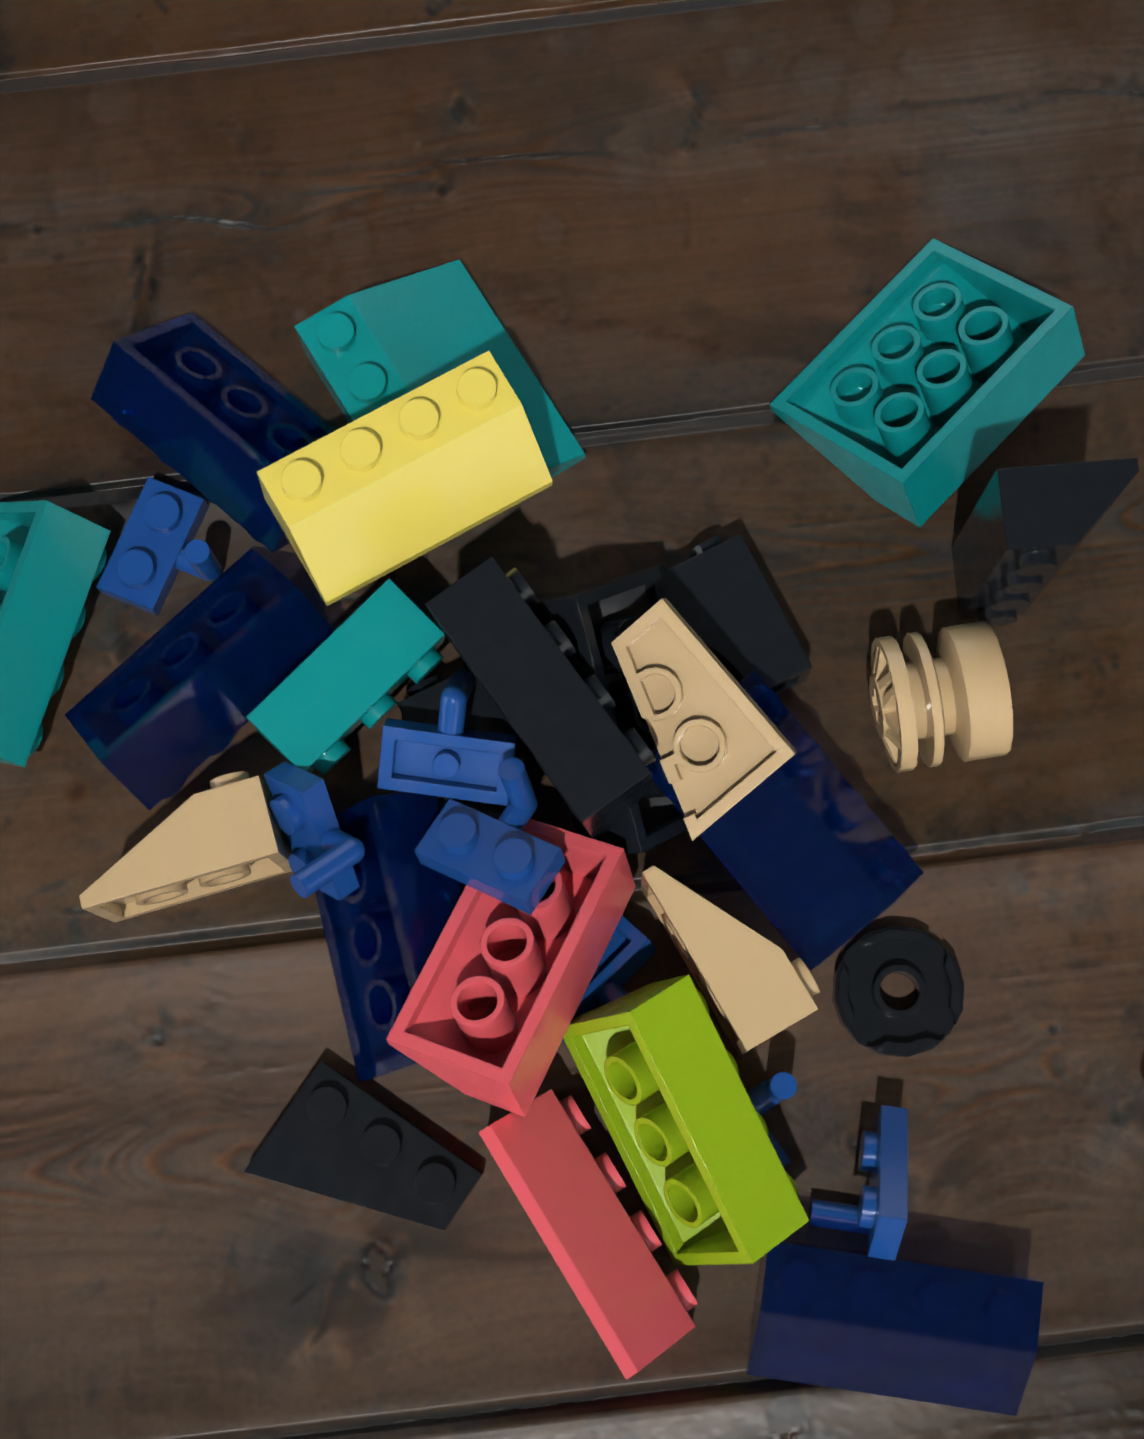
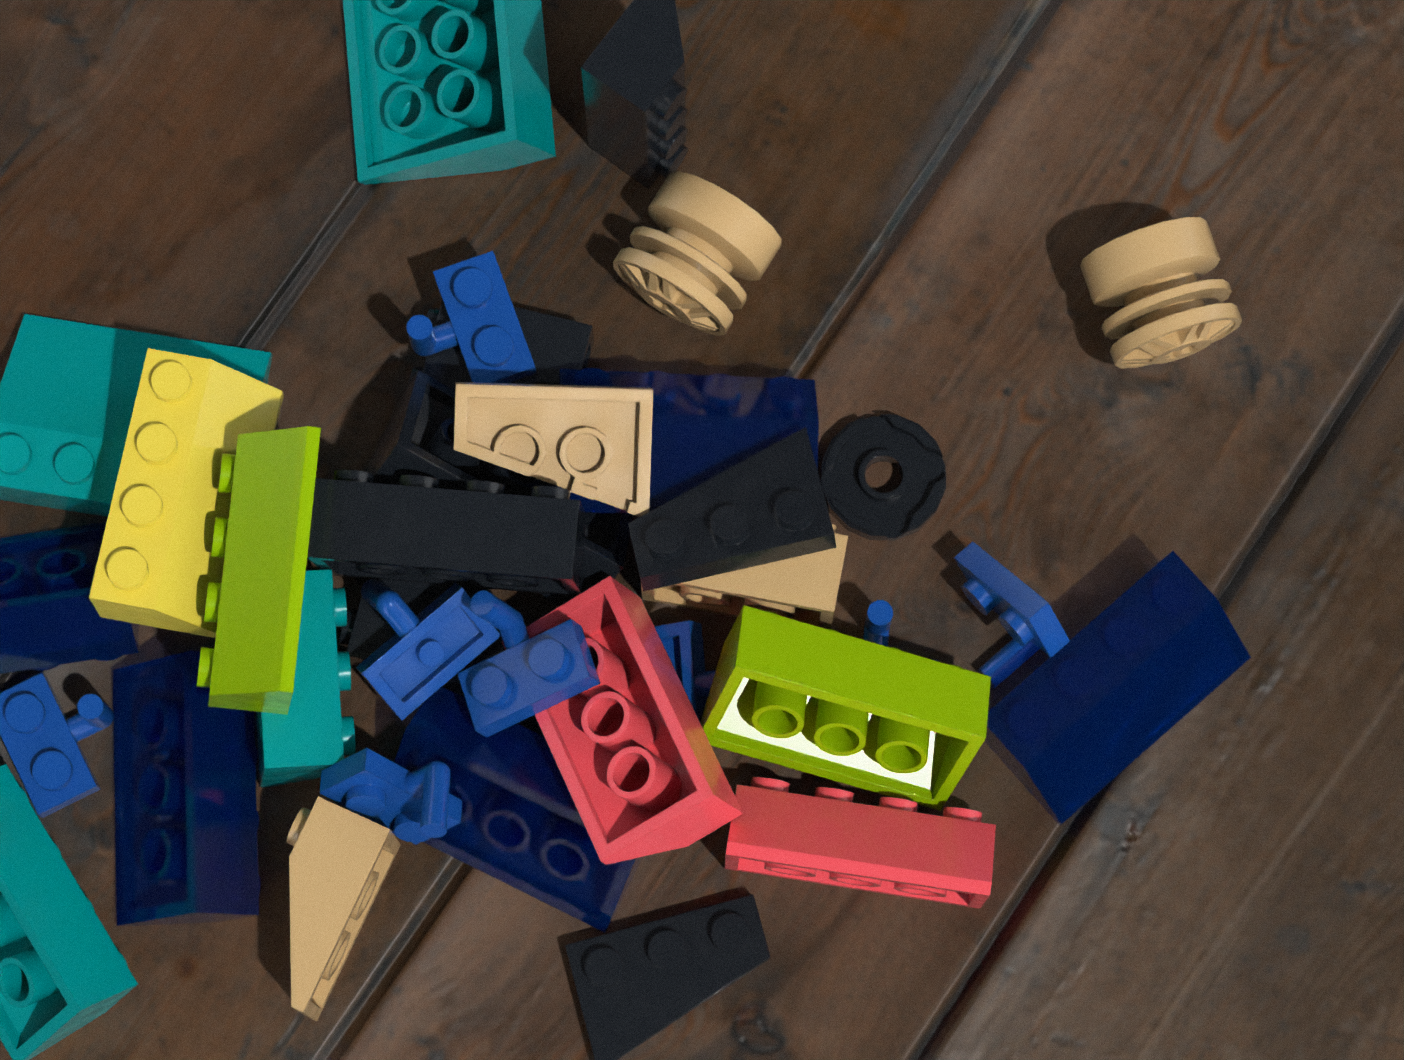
camera: 55 degrees left, 0 degrees up
none -> lime slope [197,426,321,715]
none -> blue plate [406,251,536,384]
none -> black wing [628,427,836,592]

